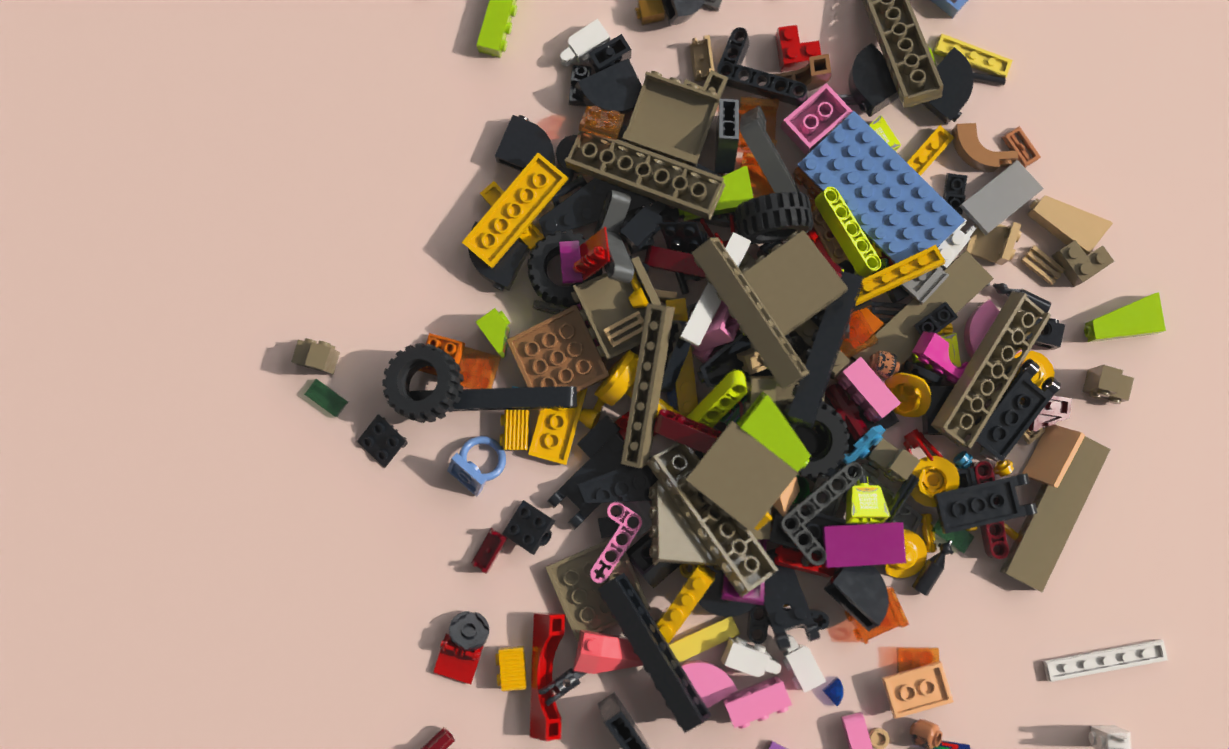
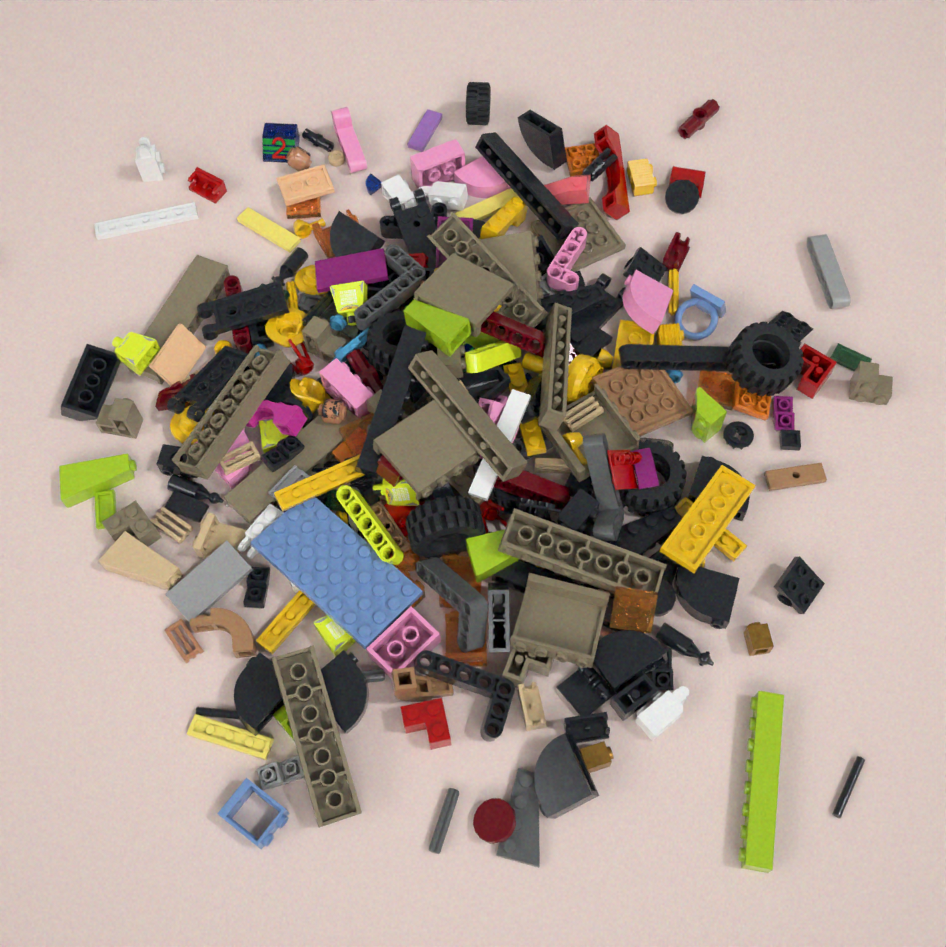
camera: 175 degrees right, 20 degrees down
none -> black slope [61,344,121,421]
none -> lime tile [94,489,117,530]
none -> neon yellow torso [112,332,160,376]
none -> black slope [165,491,209,523]
none -> red hinge [188,167,227,204]
none -> tan tile [220,441,261,476]
none -> light yellow tile [237,207,301,253]
none -> light grey slope [257,755,304,790]
none -> yellow bar [293,218,326,239]
none -> dark azure plate [329,314,347,331]
none -> black hinge [557,667,615,716]
none -> black hinge [564,712,610,743]
none -> orange tile [565,143,599,177]
none -> bright pink brick [623,270,673,334]
none -> black wheel [655,623,714,666]
none -> yellow axle [668,269,679,316]
none -> black gear [723,421,754,450]
none -> pearl gold brick [744,622,774,656]
none -> medium nougat tile [764,463,827,491]
none -> magenta slope [773,396,795,431]
none -> black plate [774,556,825,614]
none -> black plate [780,429,801,451]
none -> red brick [796,343,837,399]
none -> light grey beam [807,234,851,309]

